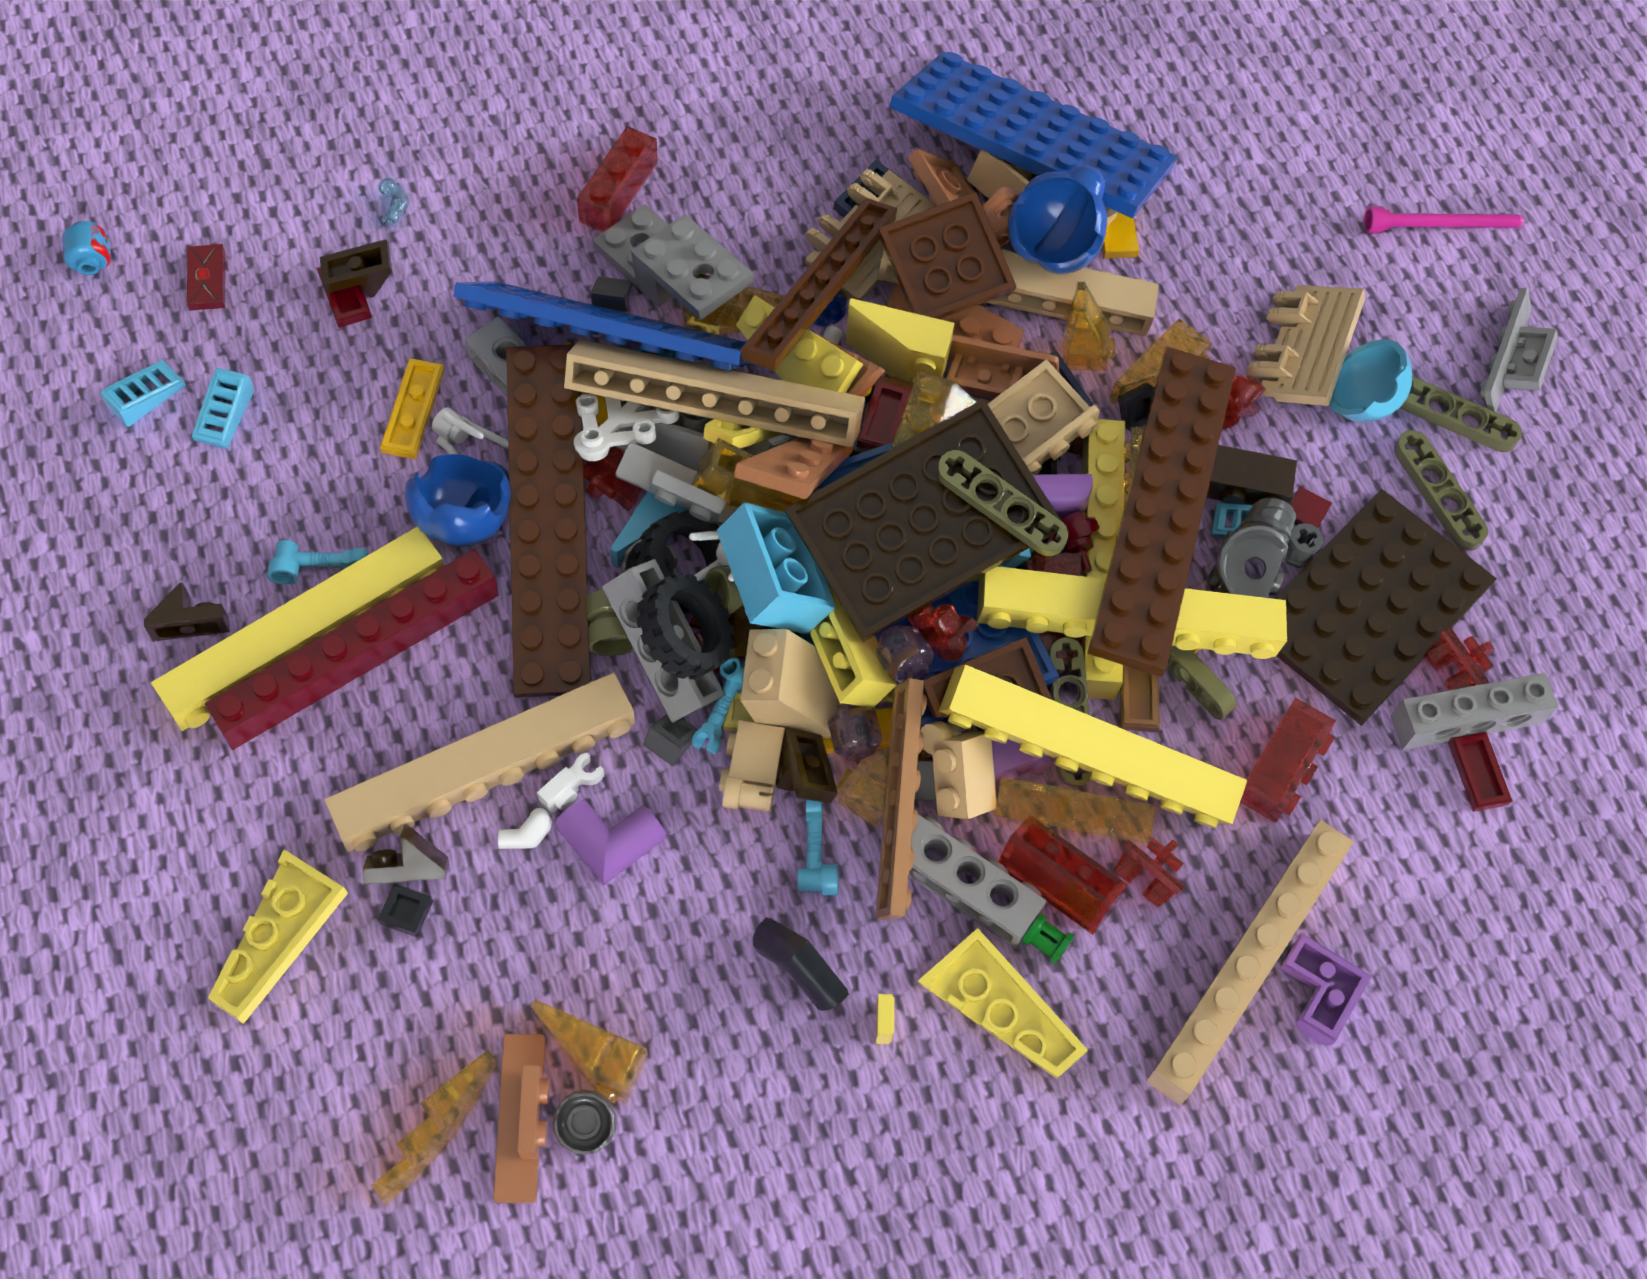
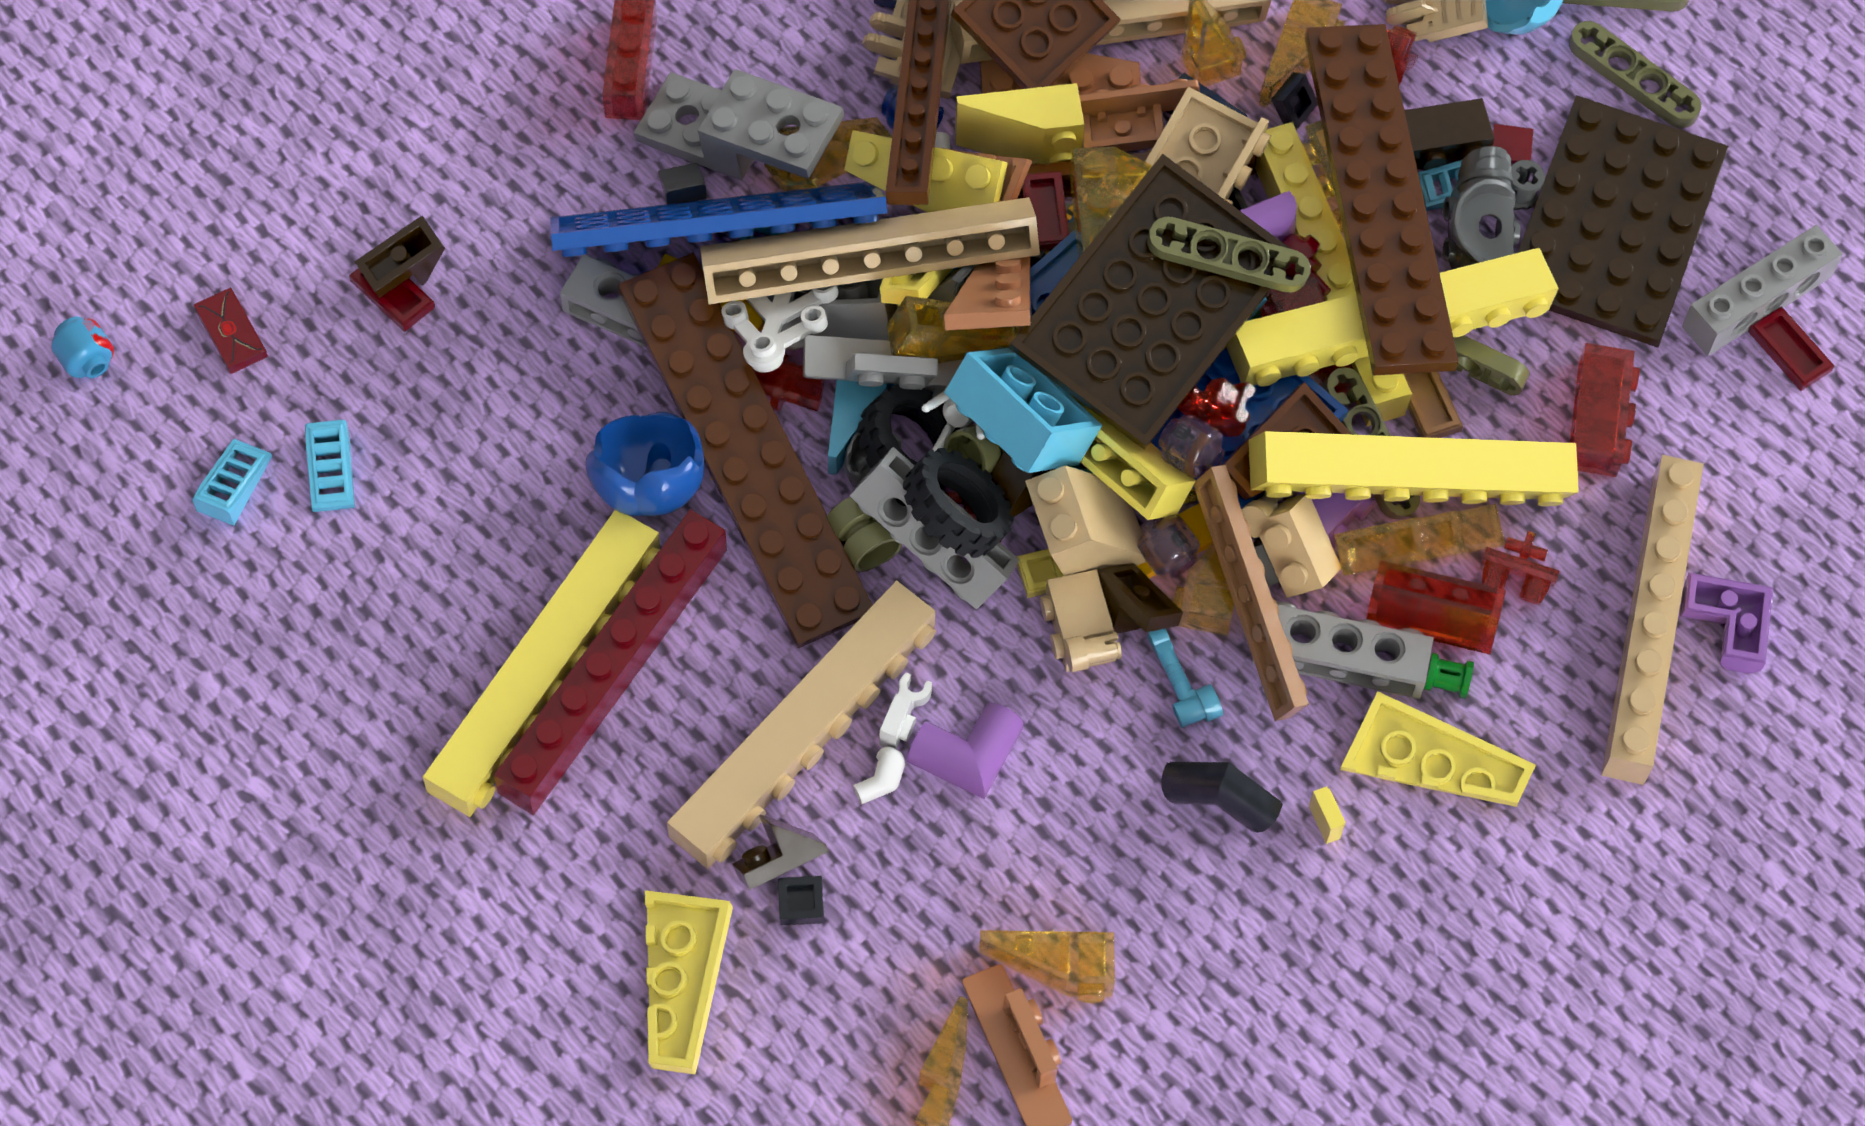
camera: 20 degrees left, 0 degrees up
dark brown slope [144,583,230,642] -> none
medium azure brick [267,540,368,584] -> none
clear light blue arm [378,177,409,228] -> none
yellow tile [380,358,445,459] -> none
white plant [432,407,508,454] -> none
flat silver hair [553,1089,617,1154] -> none
dark grey slope [643,714,698,766] -> none
medium azure brick [692,657,745,755] -> none
clear red hips [1426,627,1495,691] -> none

